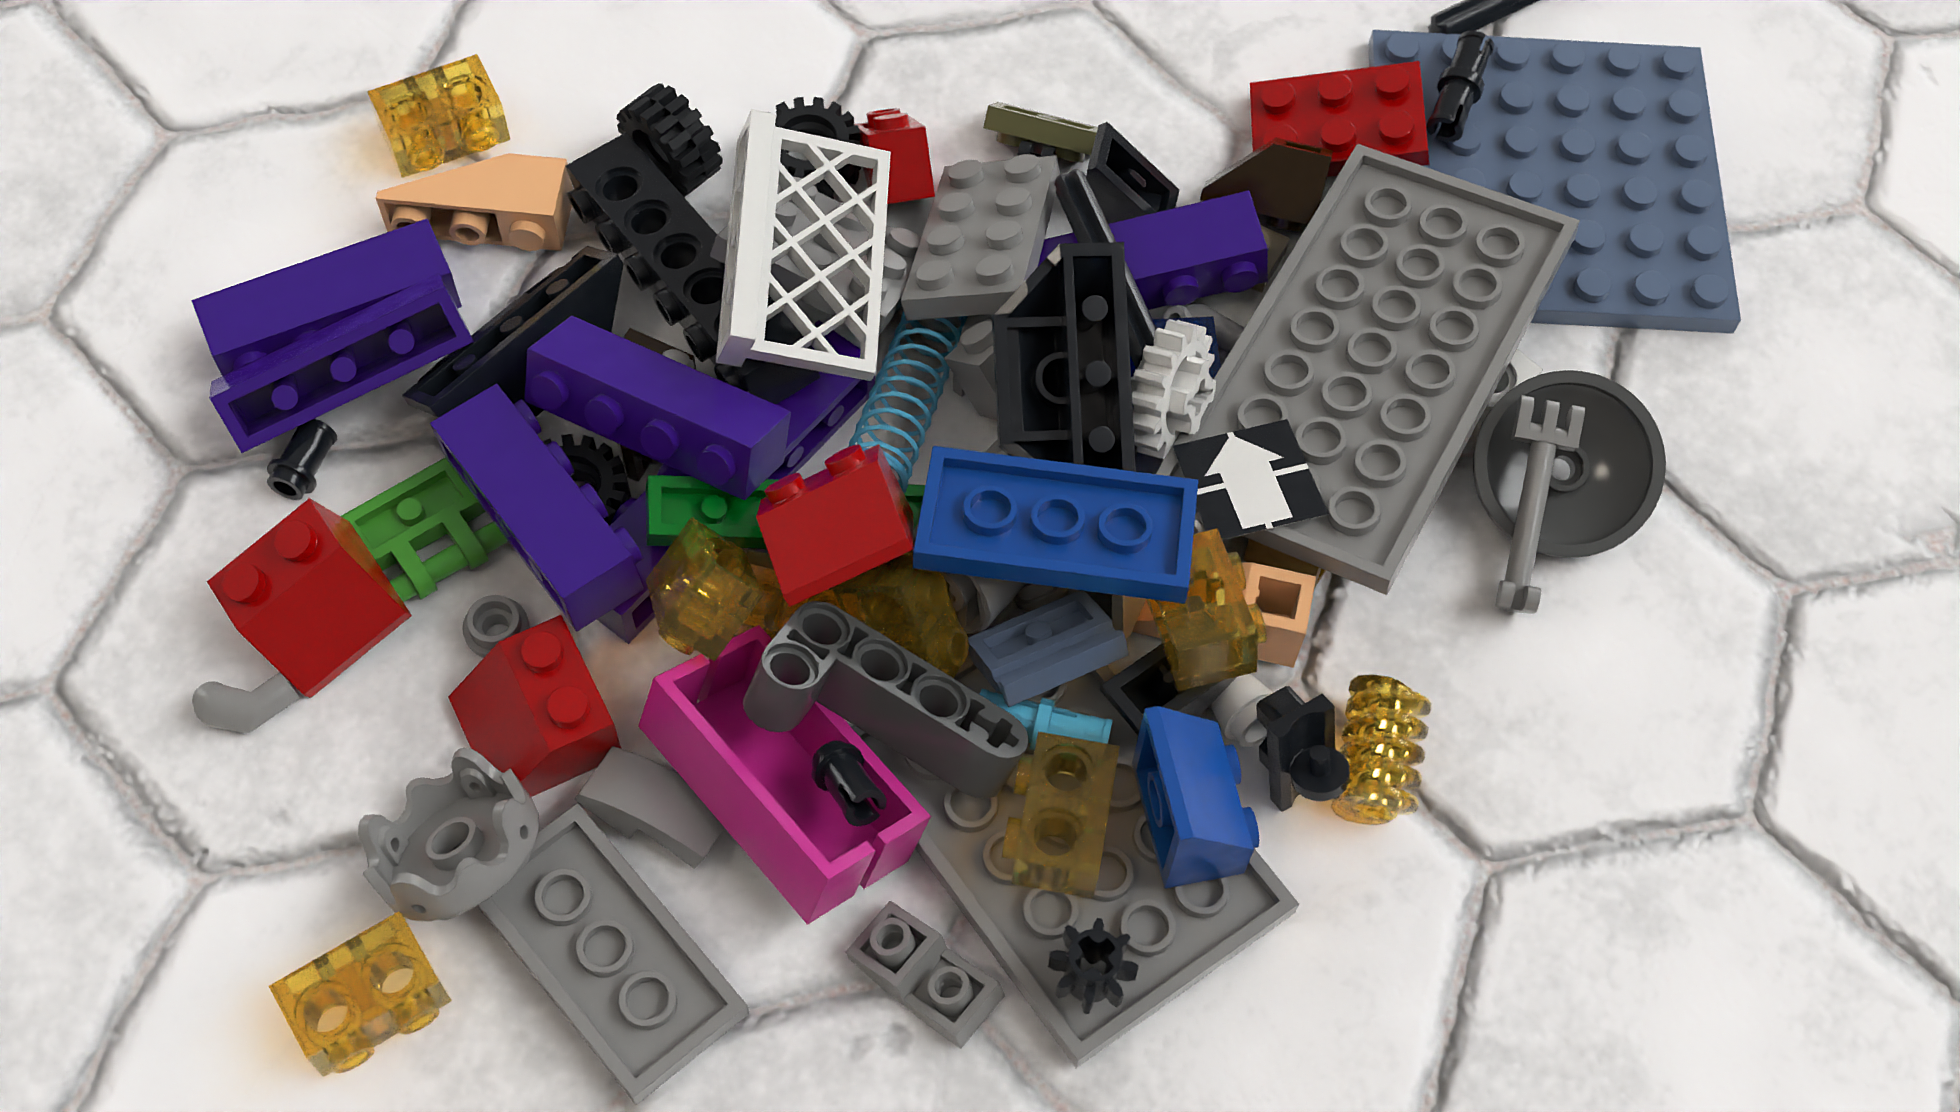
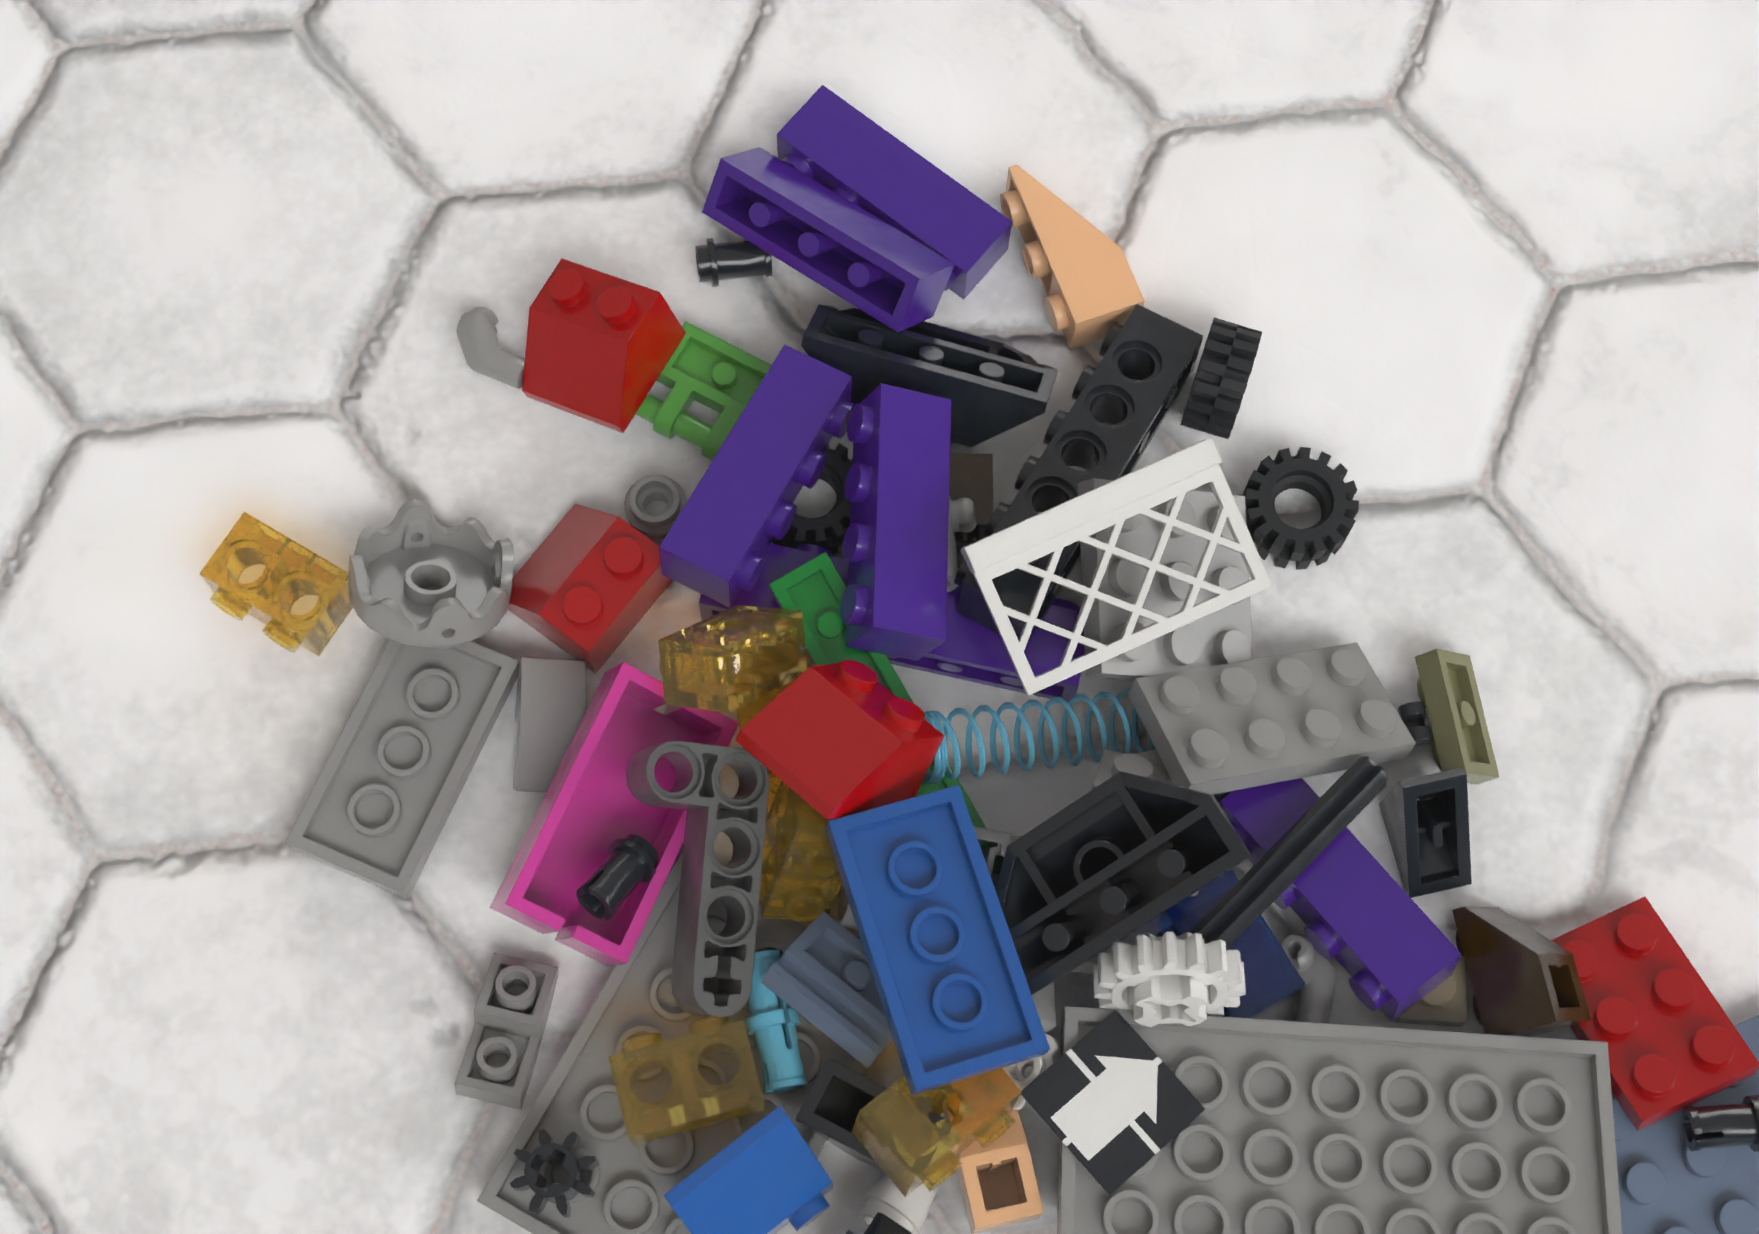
camera: 65 degrees right, 10 degrees up
clear yellow brick [367,54,511,178] -> none
red slope [854,108,935,204] -> none

